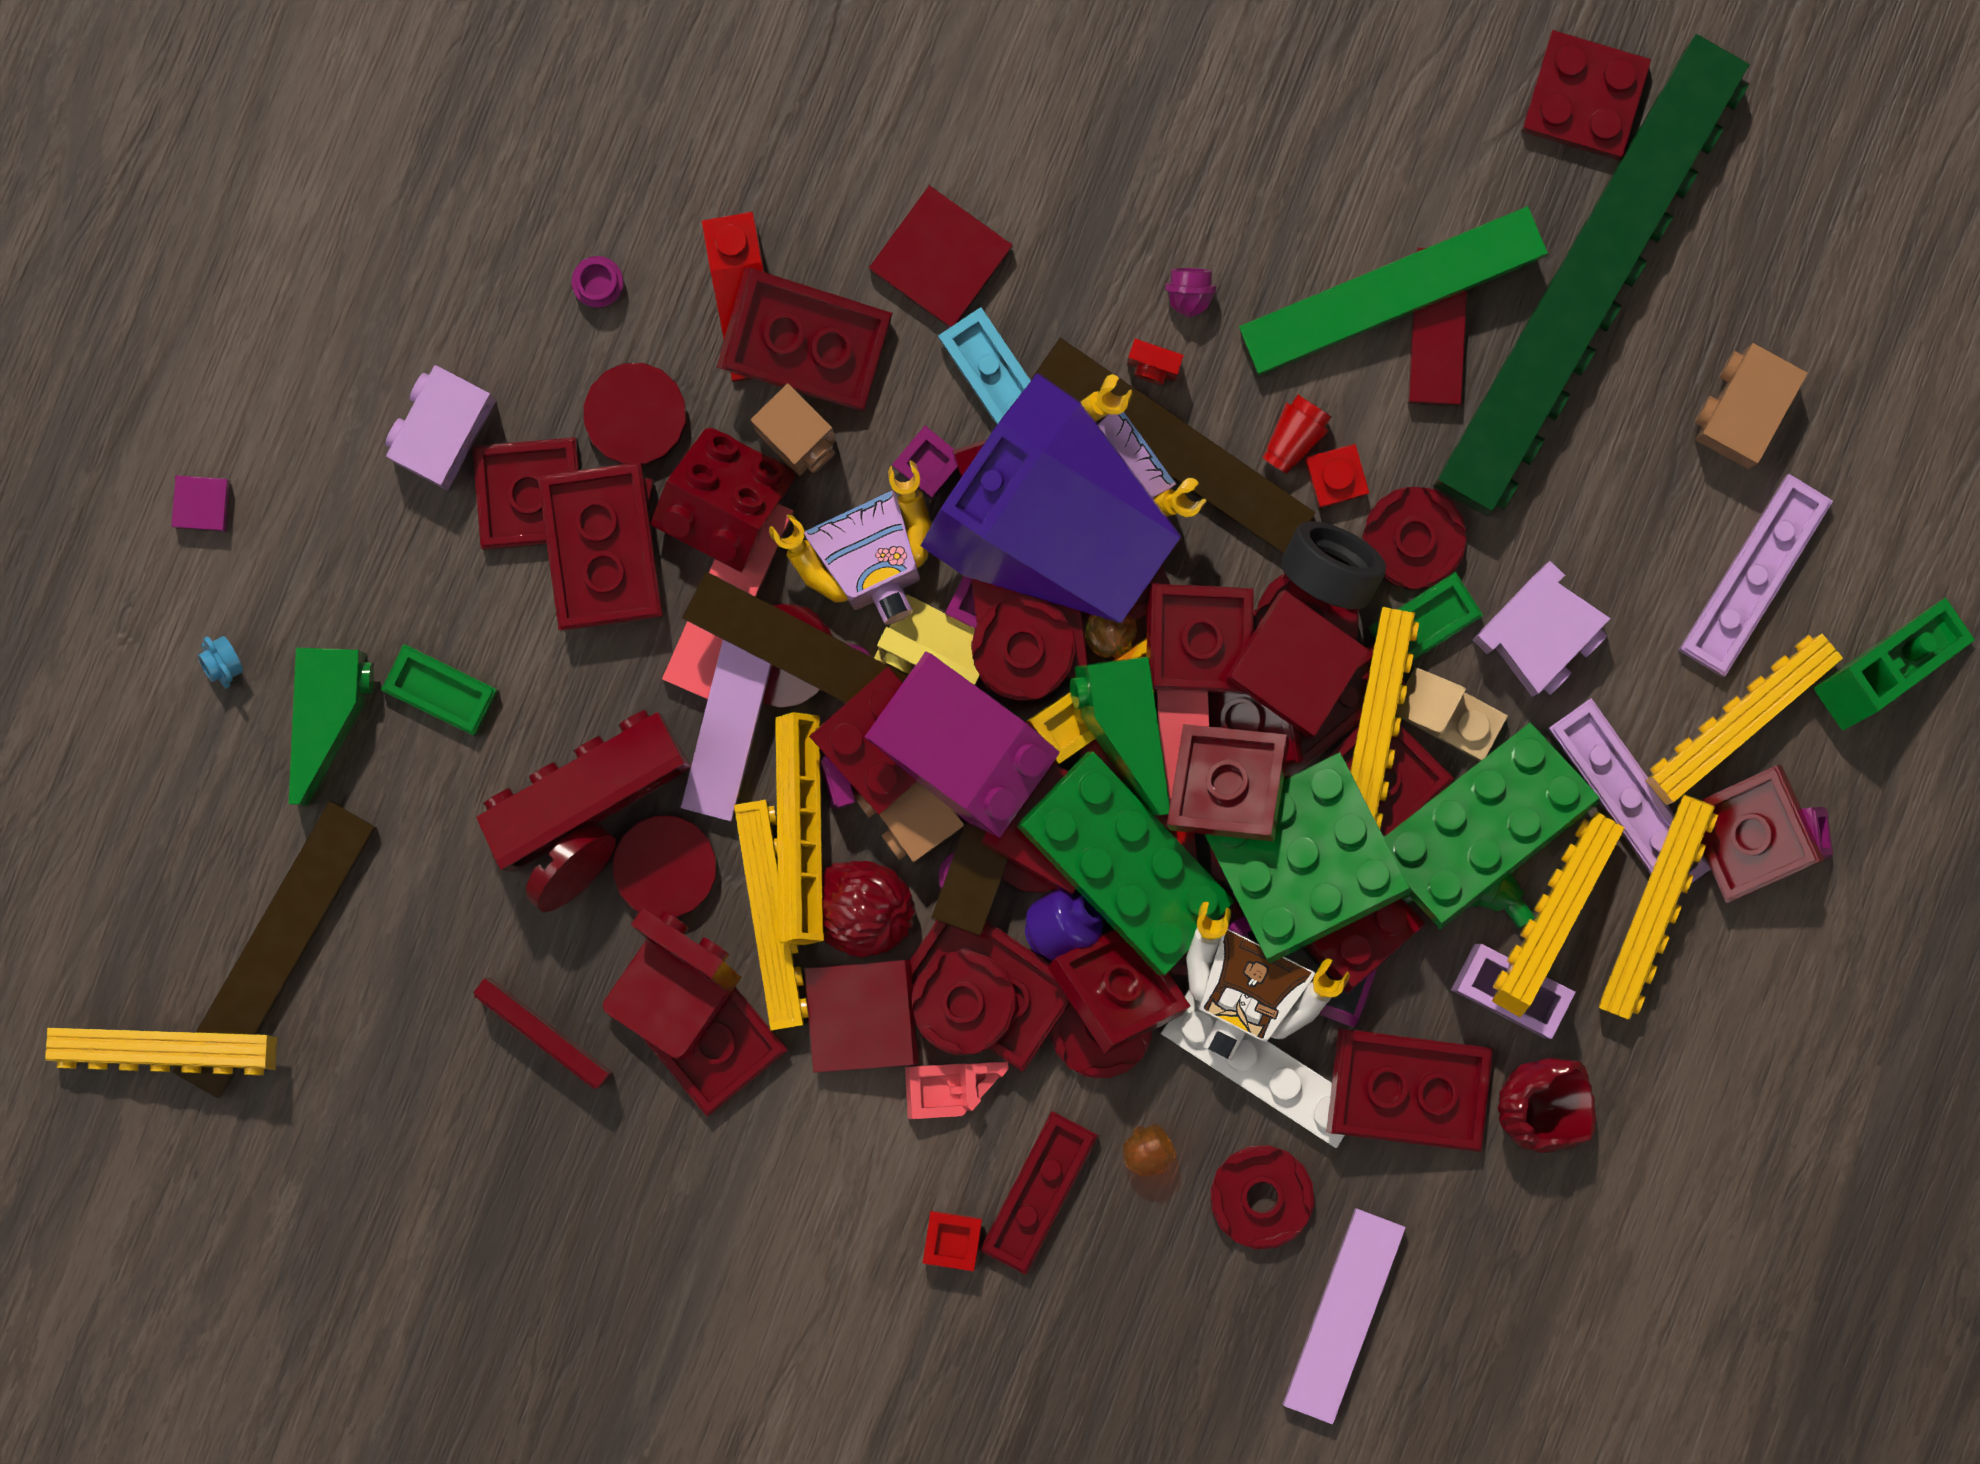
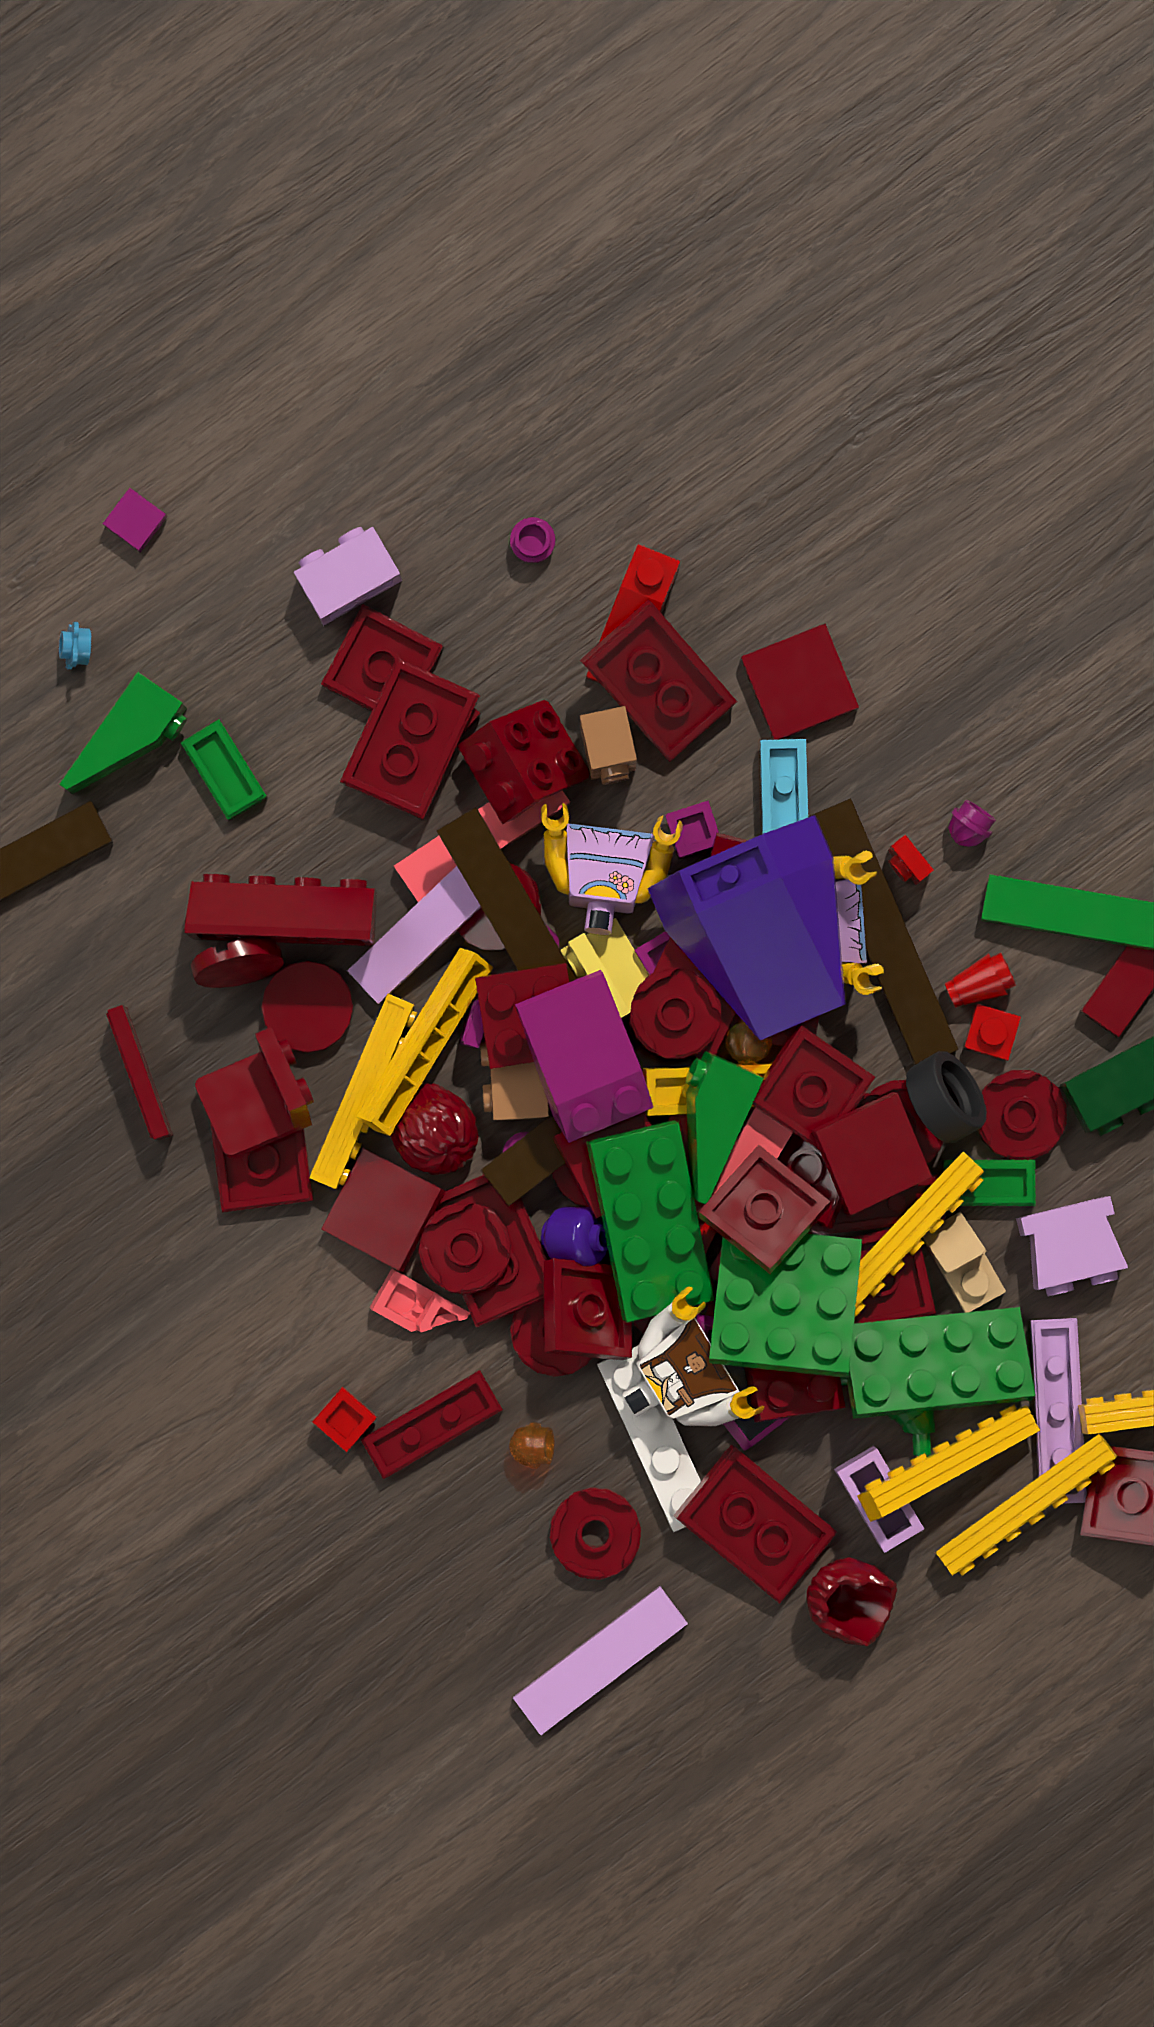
camera: 30 degrees right, 0 degrees up
dark red tile [583,363,687,465] -> none

